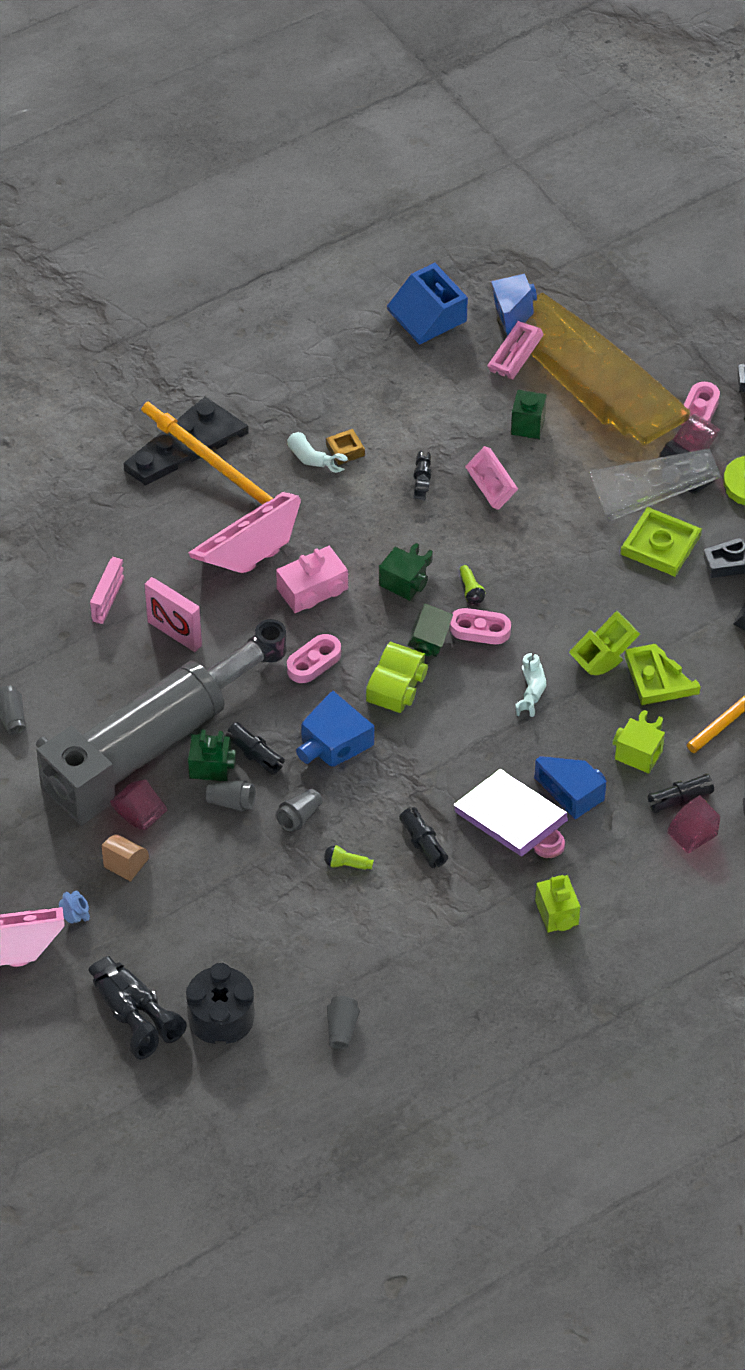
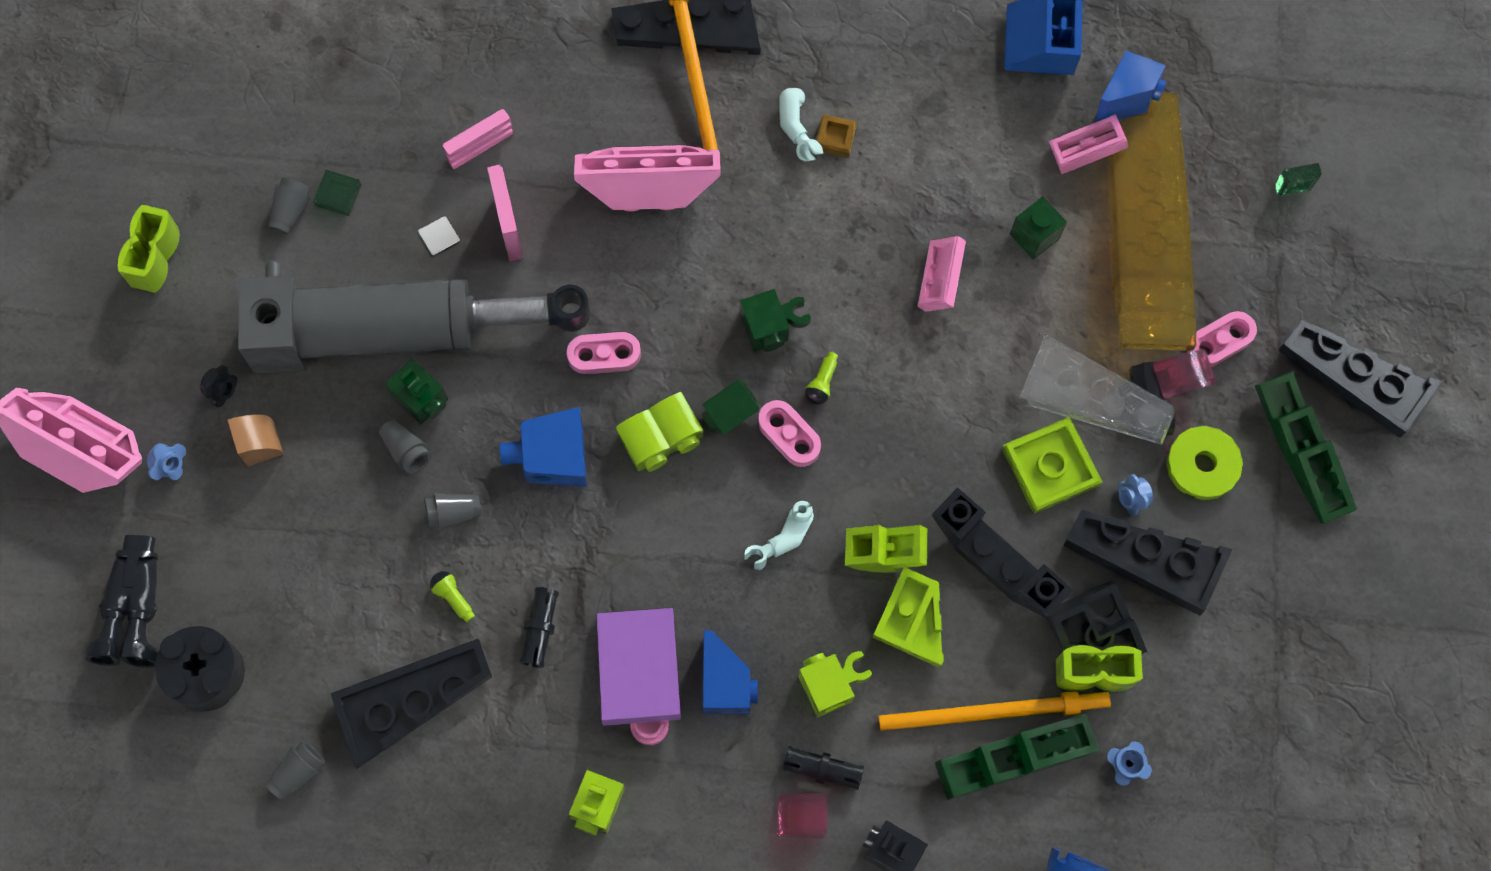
camera: 35 degrees right, 20 degrees up
clear pink brick [110,780,168,830] -> none
black pin [225,722,285,775] -> none
bright pink brick [276,545,348,613] -> none
black piece [413,450,432,500] -> none
none -> black plate [200,365,238,407]
none -> clear green tile [313,170,362,216]
none -> black wing [330,639,492,769]
none -> white sticker [418,216,460,255]
none -> black slope [932,487,1073,619]
none -> medium blue plate [1118,474,1153,516]
none -> clear green tile [1274,163,1322,196]

